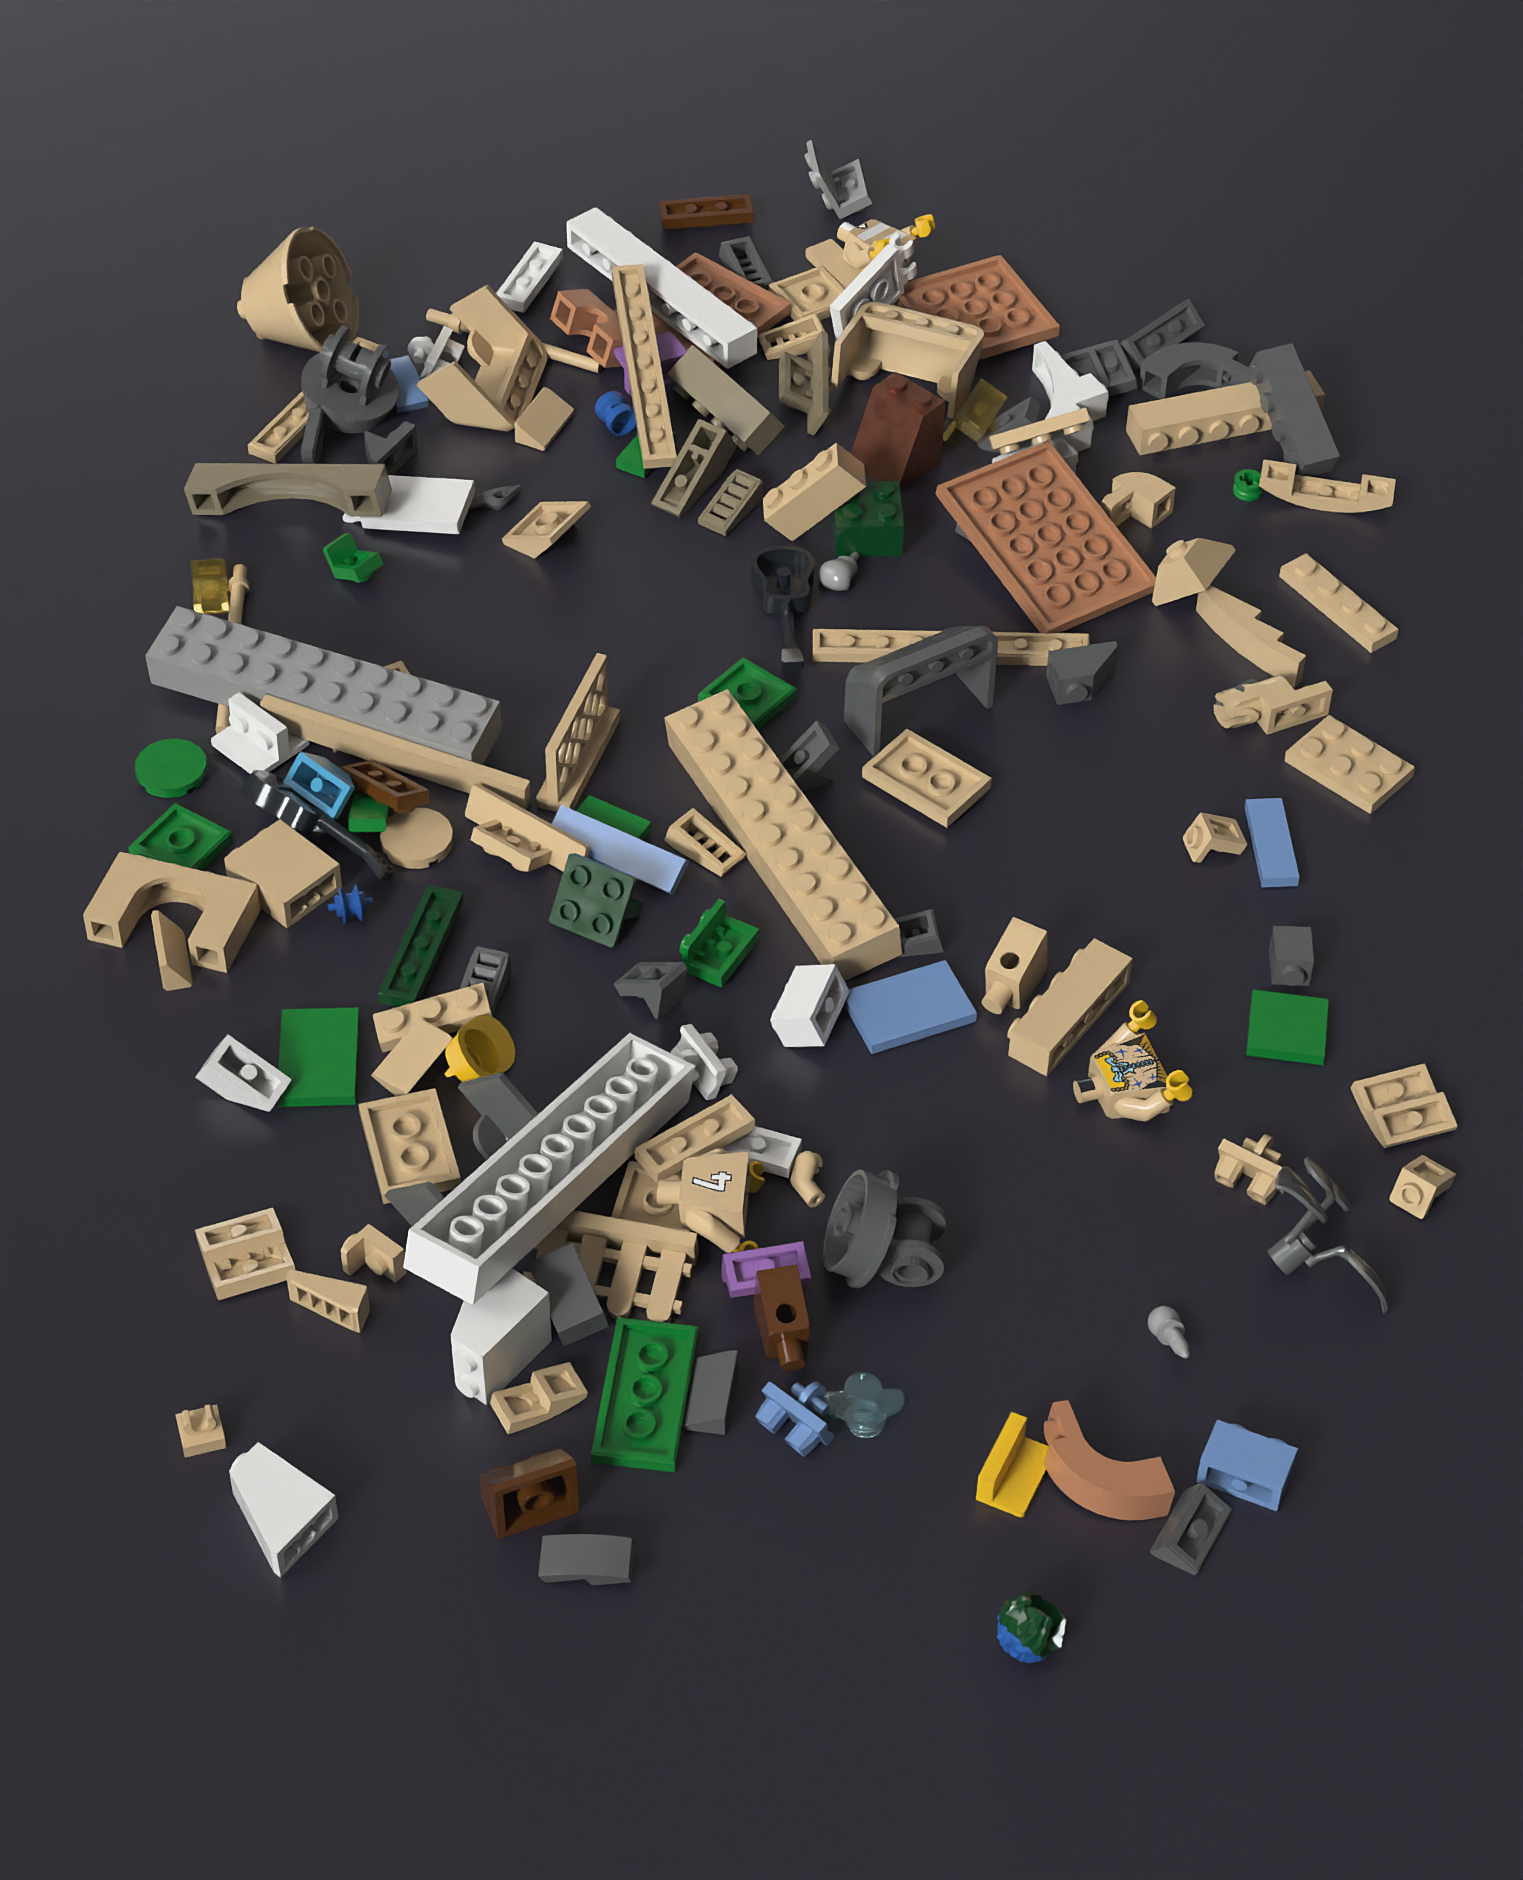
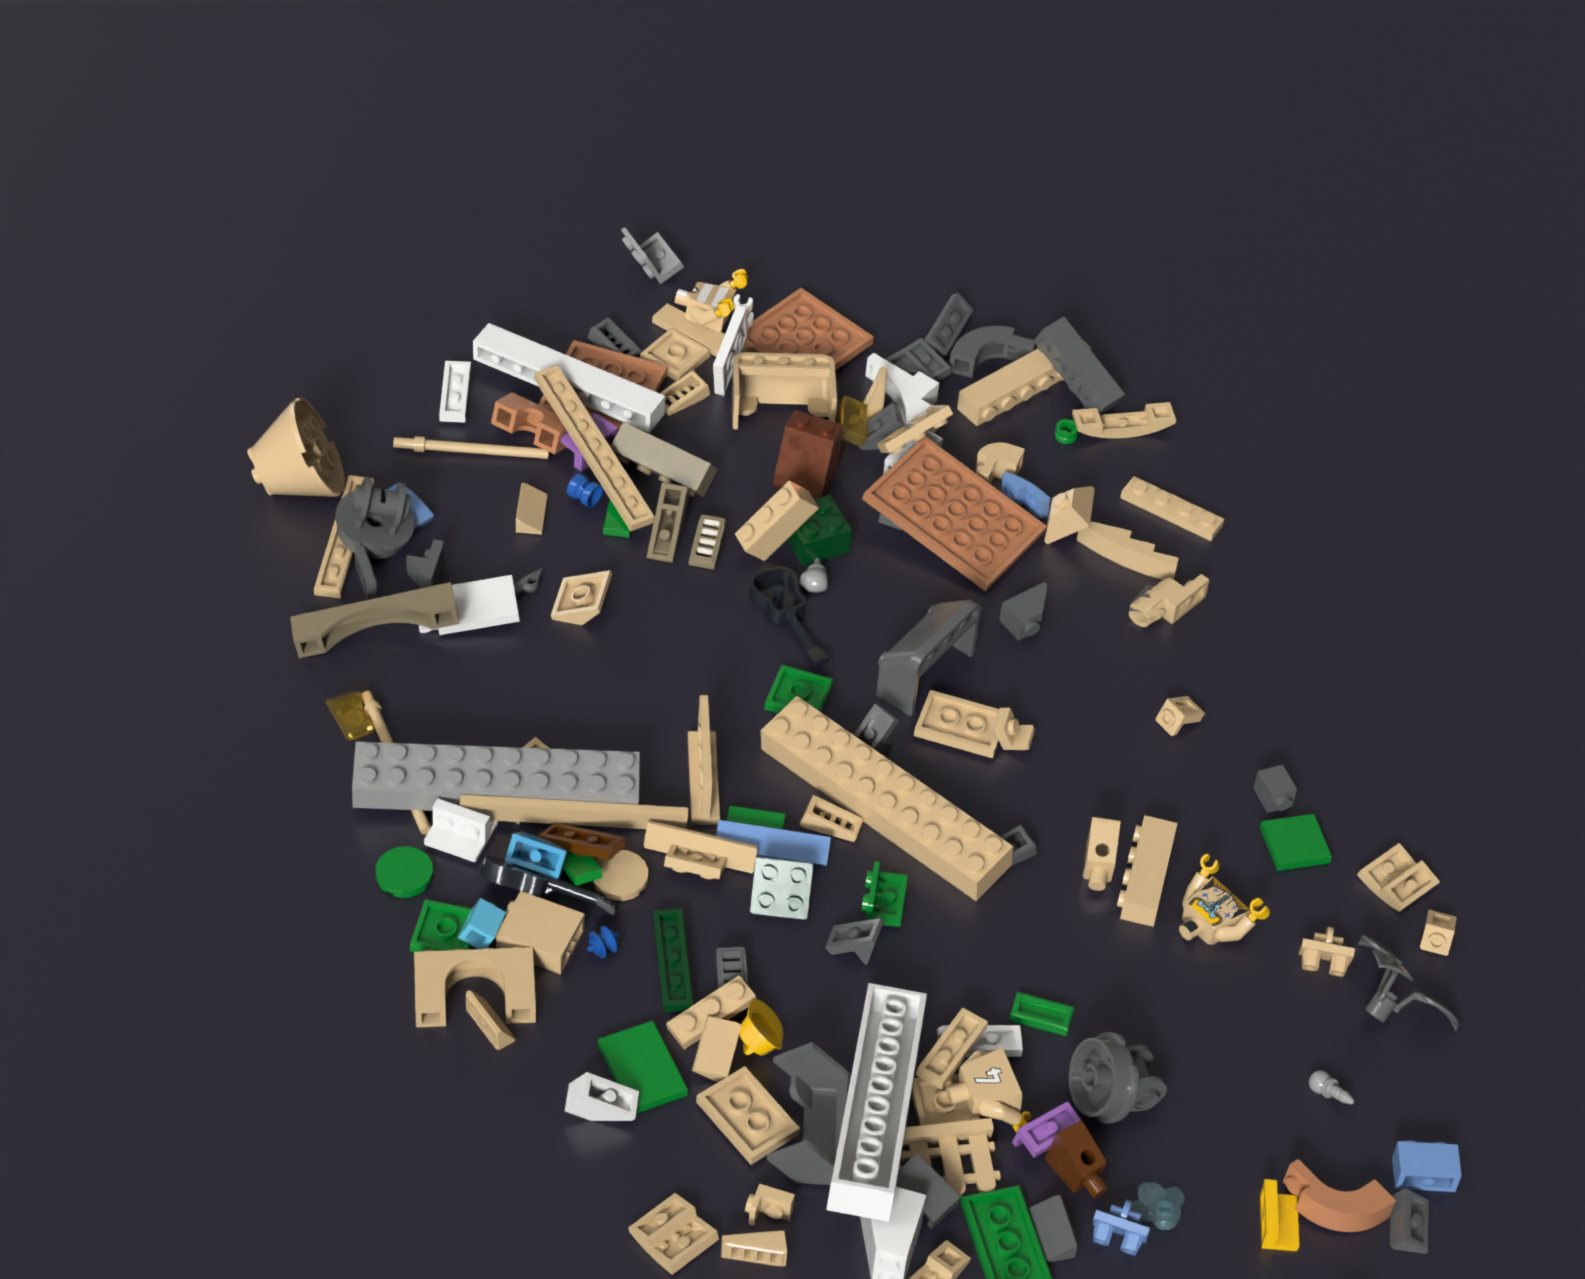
camera: 25 degrees left, 0 degrees up
green bracket [323,533,383,583] -> none
white hips [408,326,465,380] -> none
tan windscreen [417,284,547,432] -> none
reddish brown plate [659,194,754,230] -> none
white hips [670,1024,738,1100] -> none
white brick [770,964,850,1047] -> none
dark tan bracket [779,331,831,436] -> none
tan arm [790,1151,825,1208] -> none
tan tile [813,629,1090,666] -> none
medium blue tile [844,960,977,1054] -> none
medium blue tile [1245,798,1300,887] -> none
tan plate [1284,715,1415,814] -> none
none -> medium azure brick [458,898,506,949]
none -> tan slope [862,367,887,420]
none -> tan bracket [993,708,1035,750]
none -> medium blue slope [1000,472,1051,520]
none -> green tile [1009,992,1074,1036]

